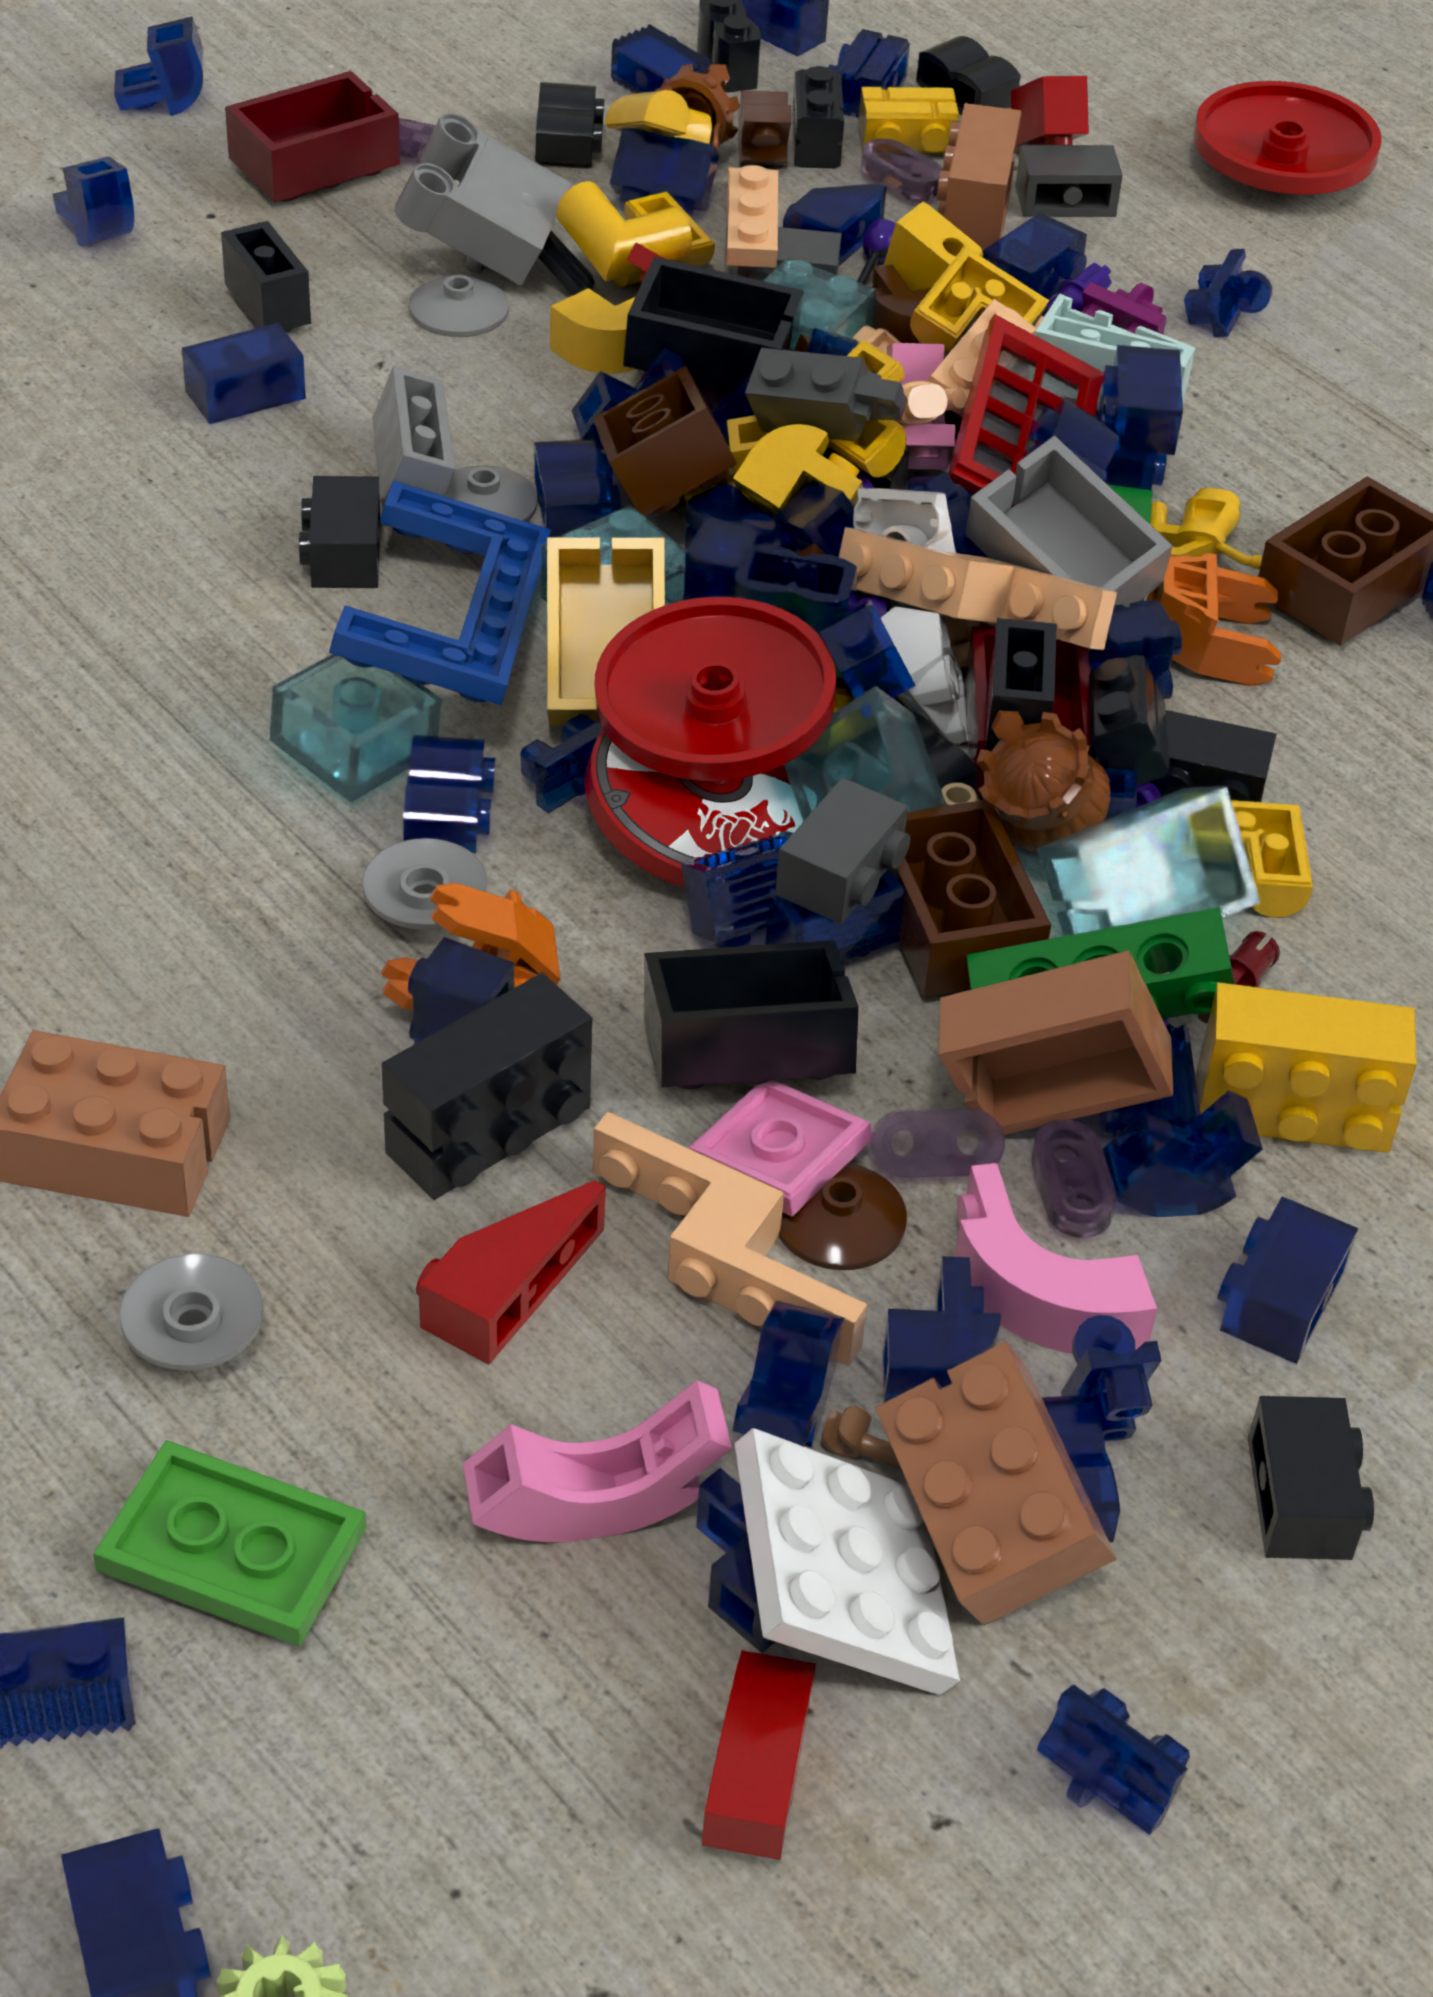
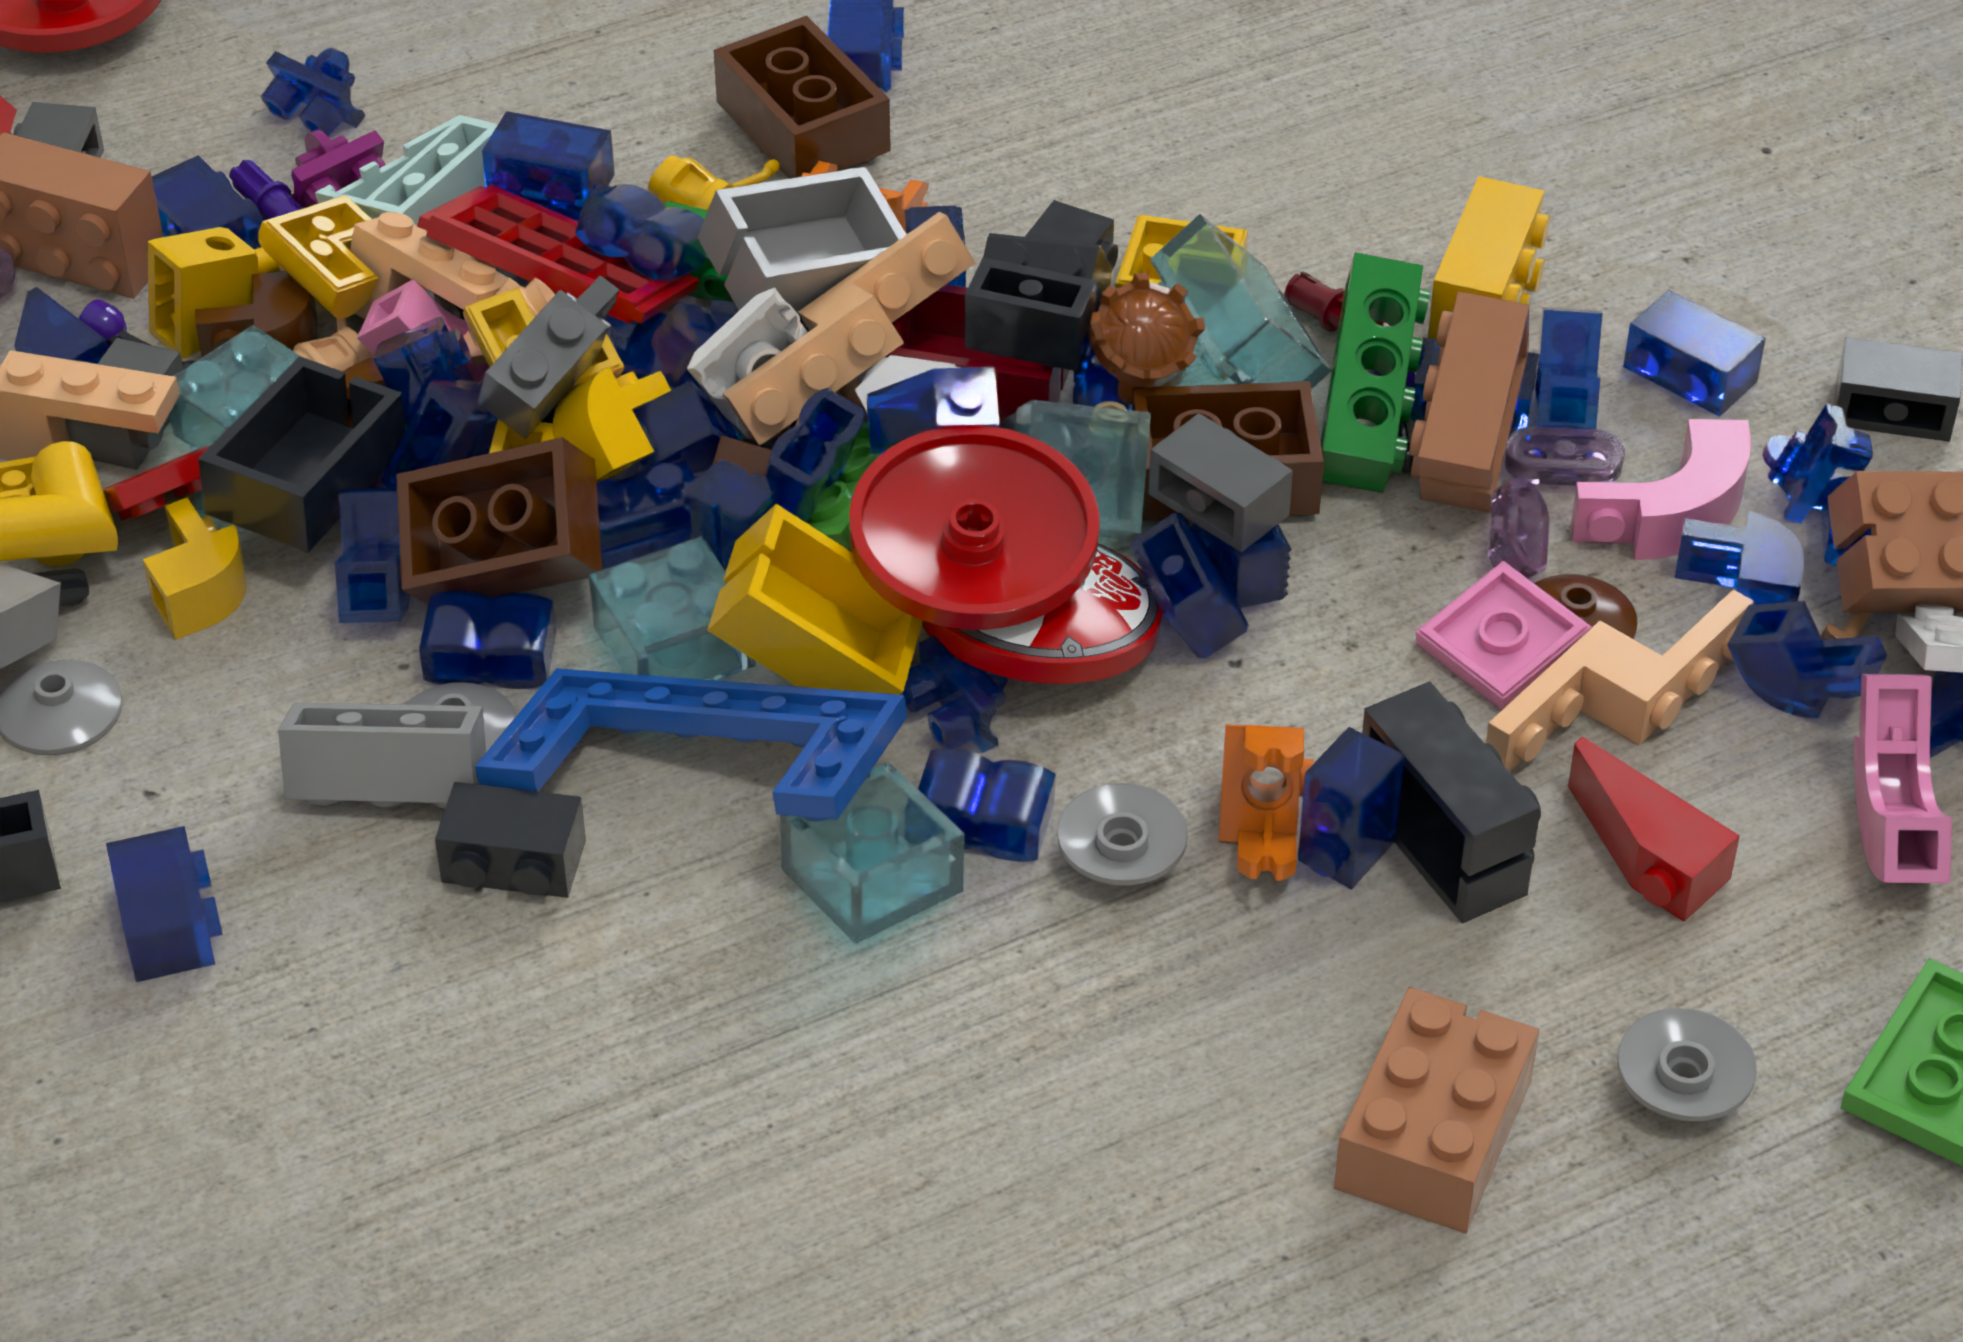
camera: 75 degrees left, 0 degrees up
black piece [644,940,859,1089] -> none

